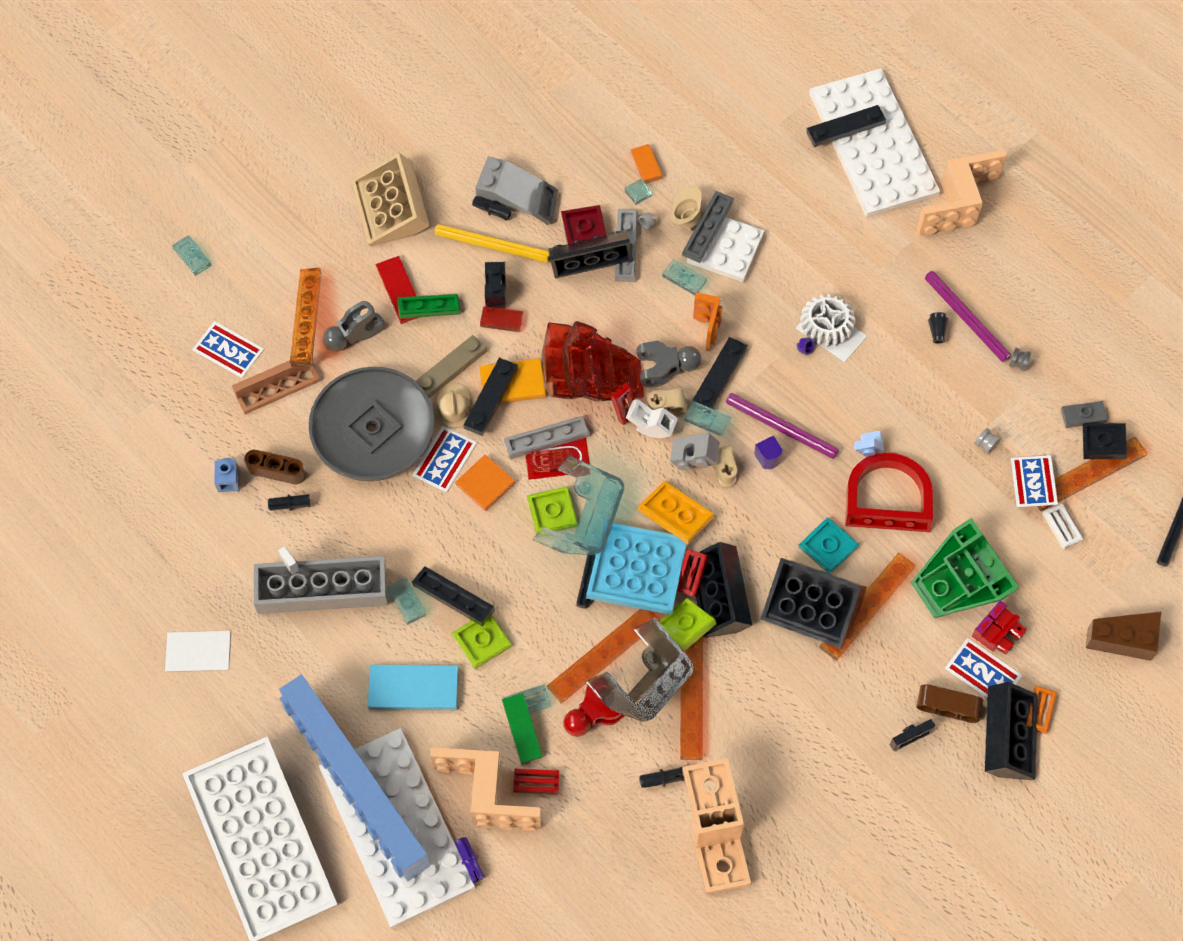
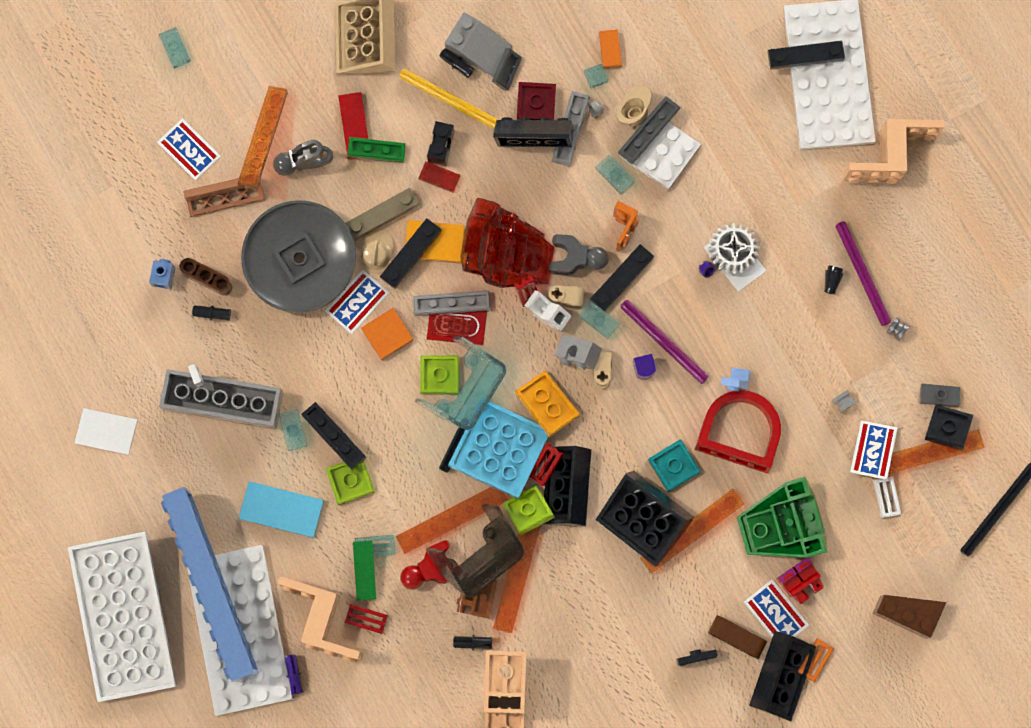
camera: 15 degrees right, 15 degrees up
none -> dark orange plate [456,573,497,619]

